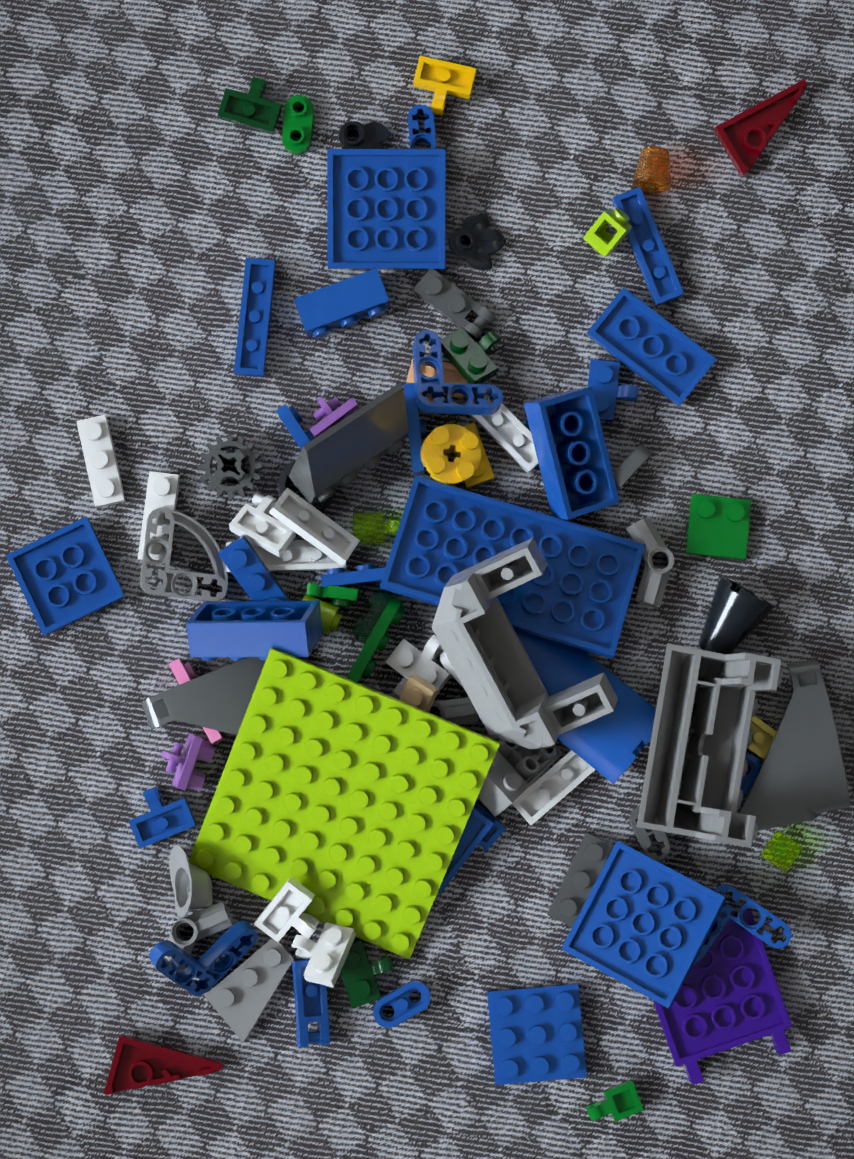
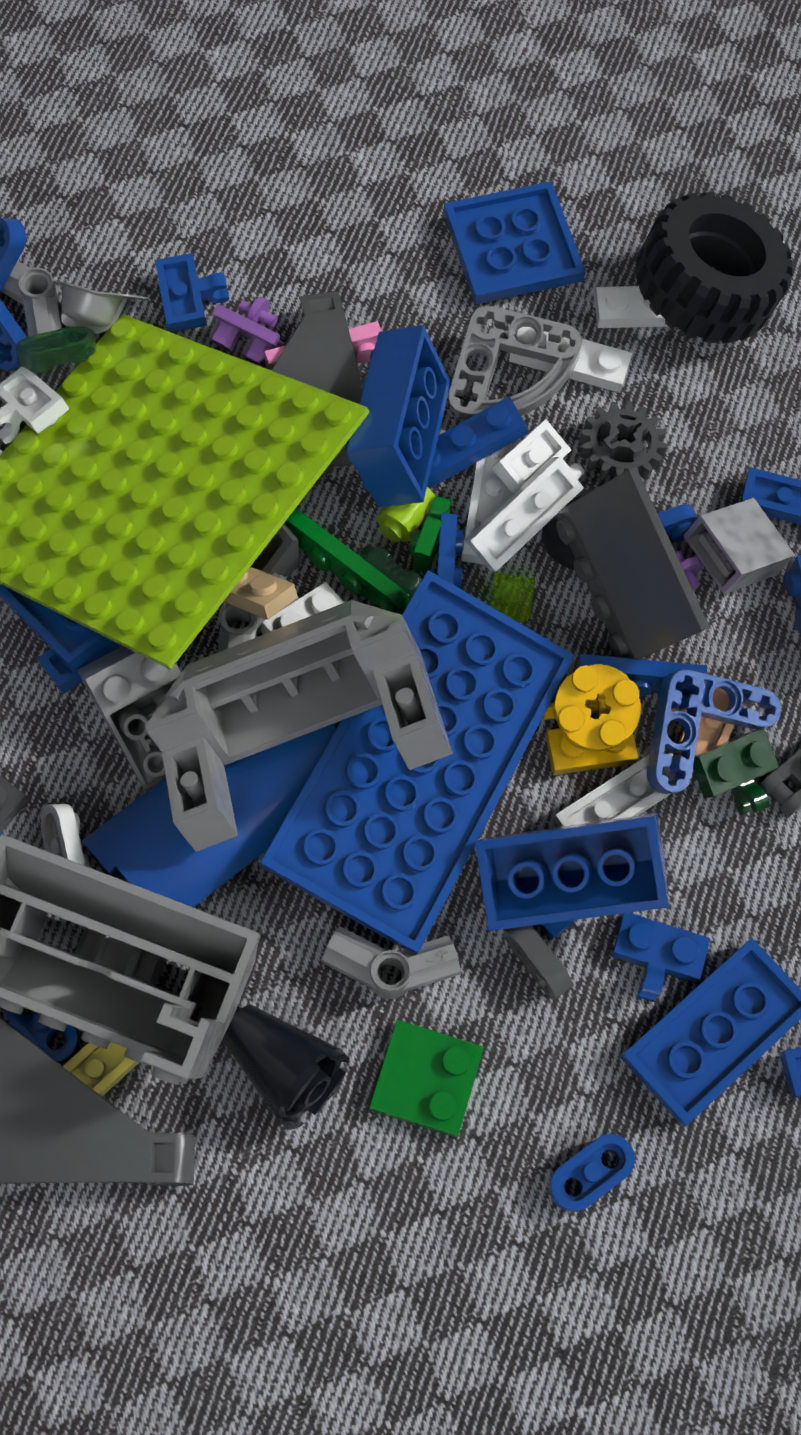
camera: 90 degrees right, 15 degrees down
white plate [512,750,595,826] -> none
none -> clear green plate [16,326,96,373]
none -> white plate [41,804,90,868]
none -> blue plate [549,1134,635,1212]
none -> black tyre [635,192,793,344]
none -> flat silver piece [683,498,795,594]

